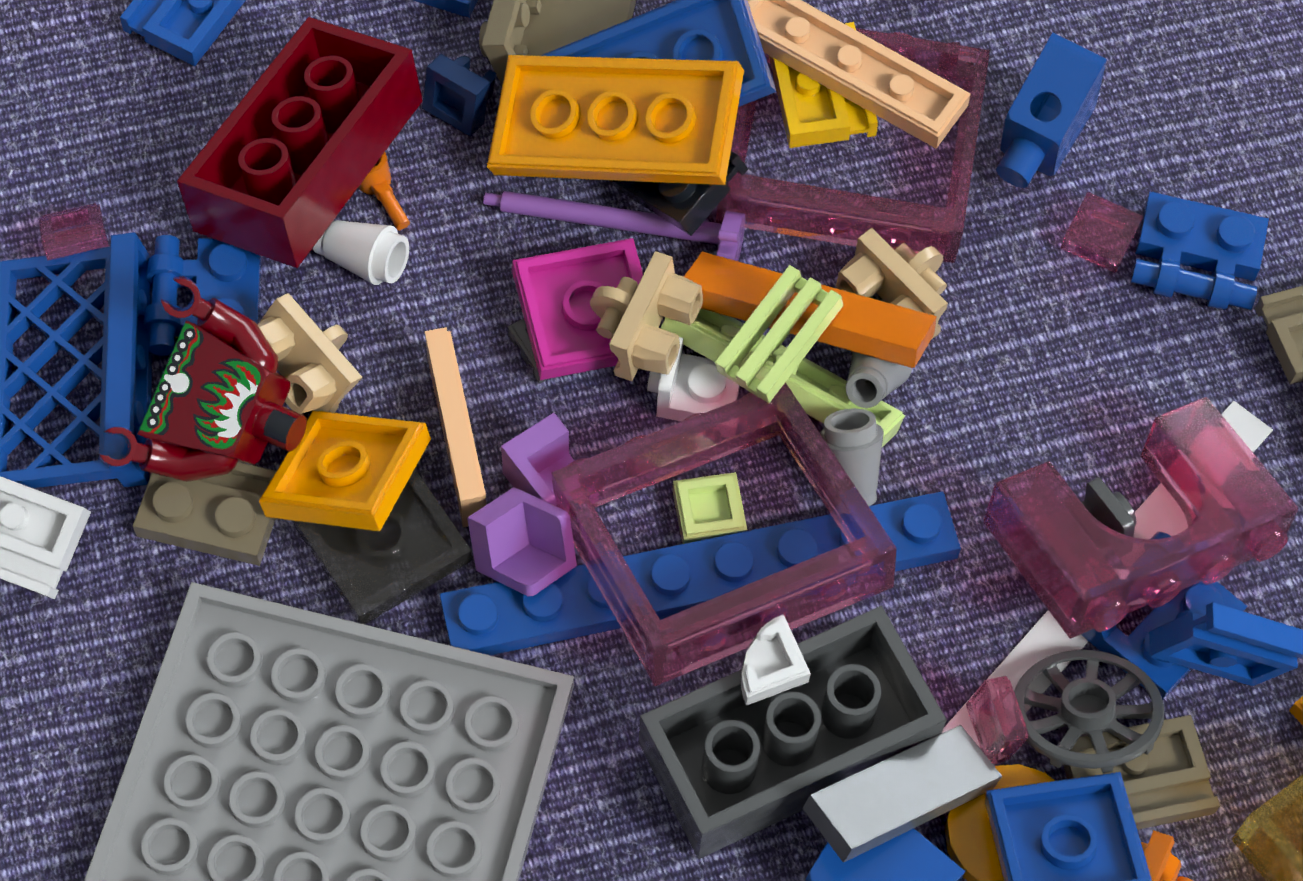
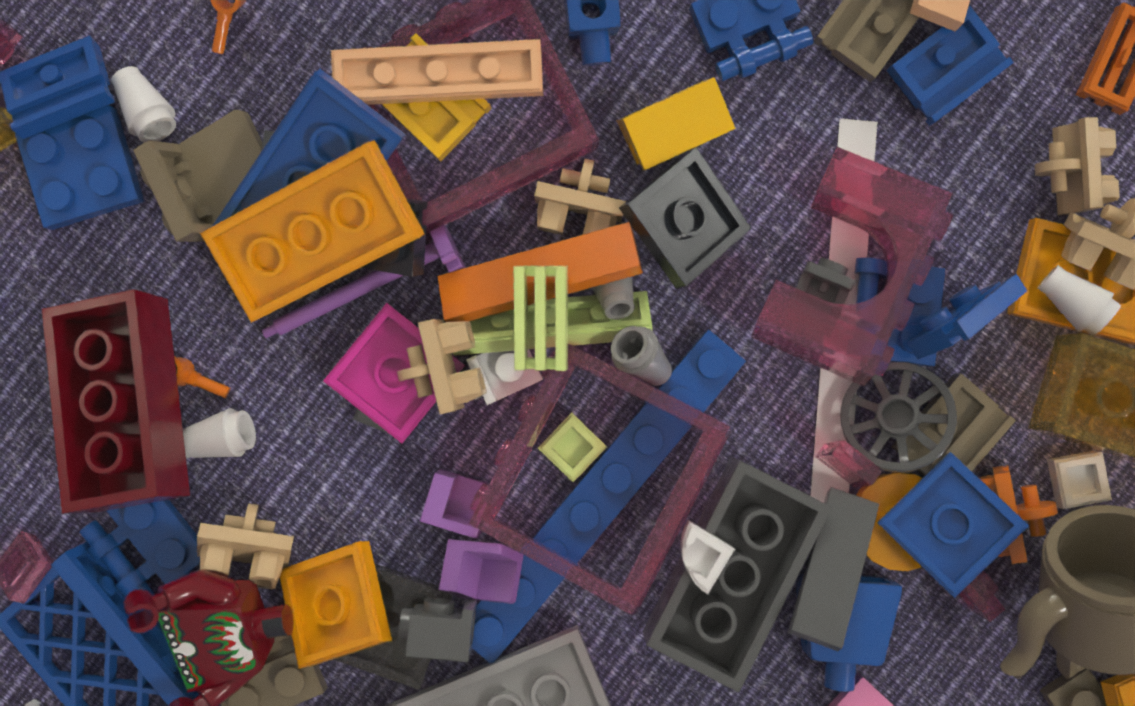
camera: 40 degrees left, 25 degrees up
dark blue tile [422,54,496,137] -> none
light nougat tile [425,327,486,527] -> none
clear pink tile [1061,192,1143,273] -> none
none -> dark grey brick [399,598,477,662]
none -> yellow hinge [617,77,736,170]
none -> plate [619,148,751,289]

